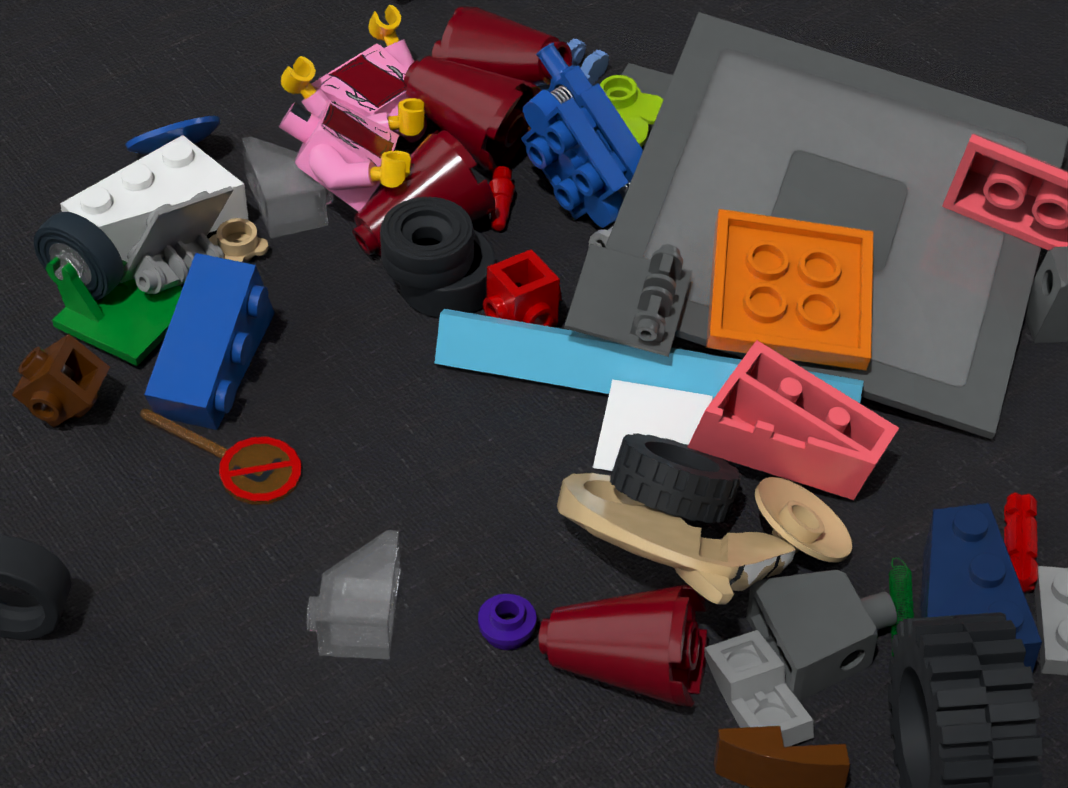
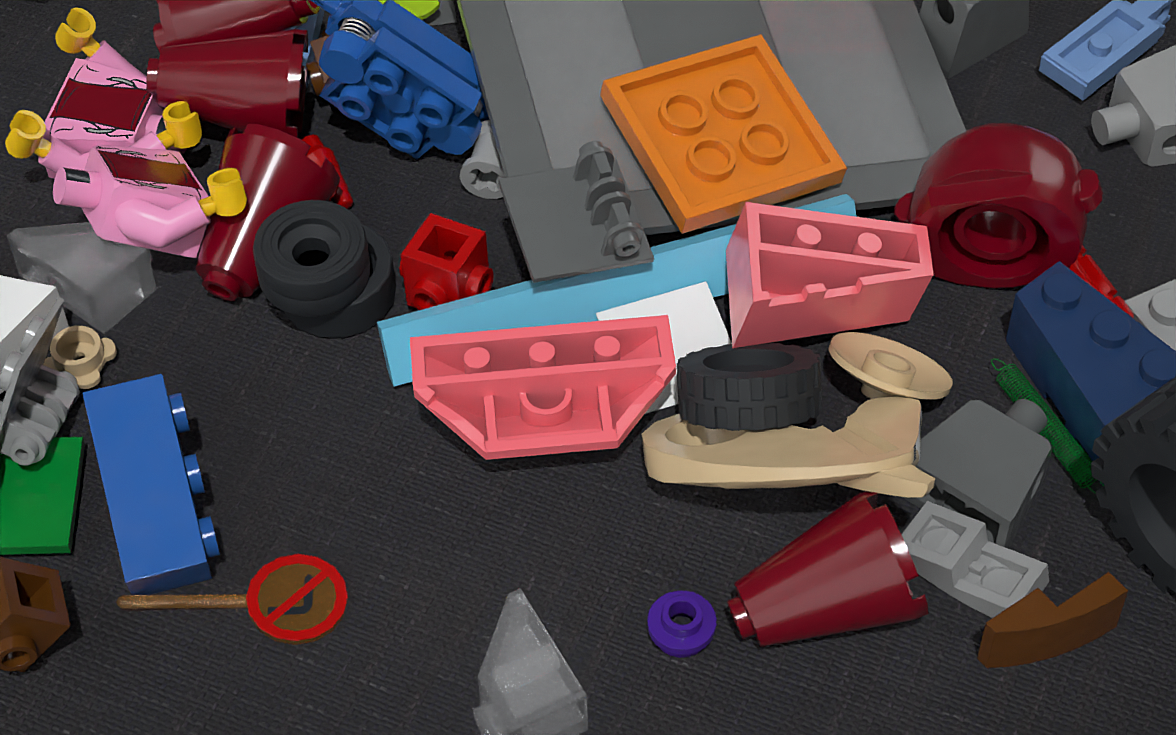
camera: 30 degrees left, 5 degrees up
none -> coral wedge [410,315,676,460]
none -> dark red piece [894,123,1103,288]

